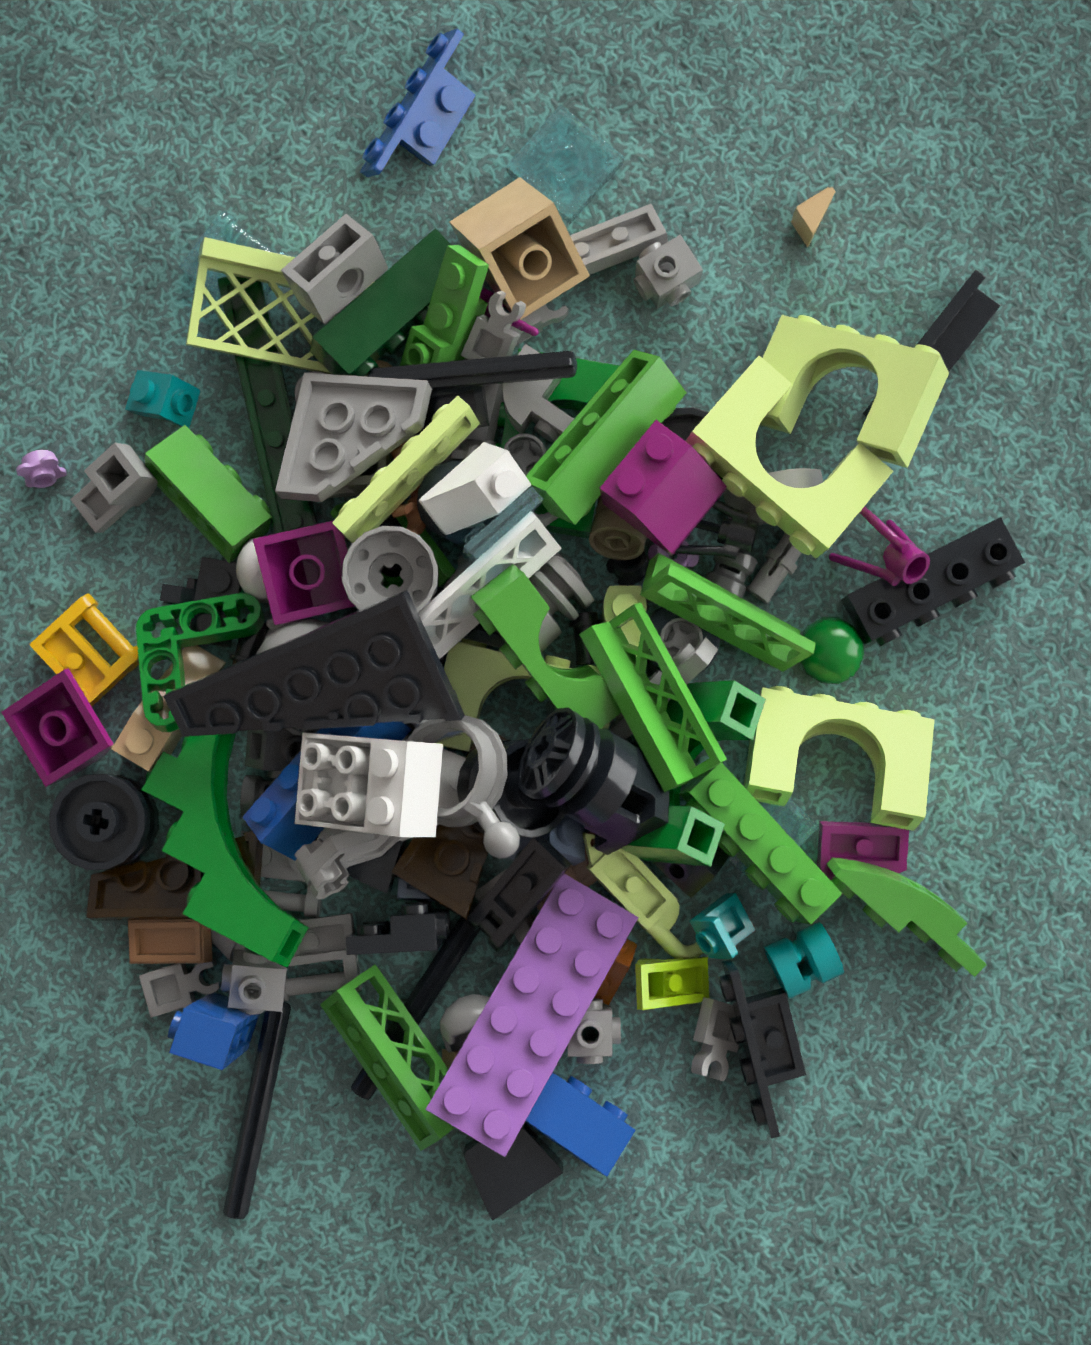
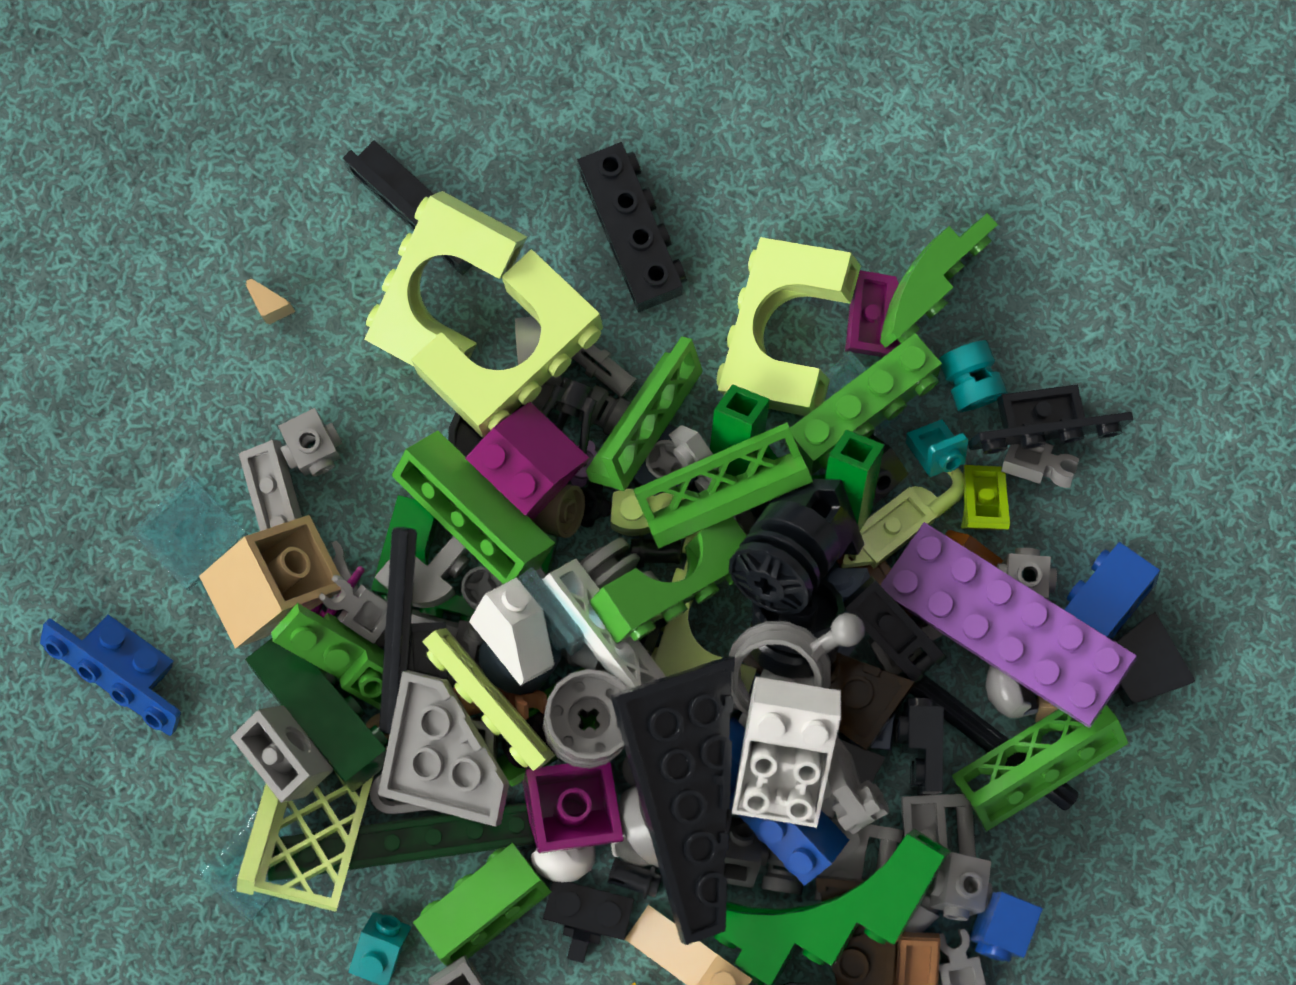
camera: 90 degrees left, 5 degrees down
green beam [136,593,265,732] -> none
black axle [223,1002,291,1219] -> none
green hair [801,617,864,684] -> none
magenta plant [829,506,930,586] -> none

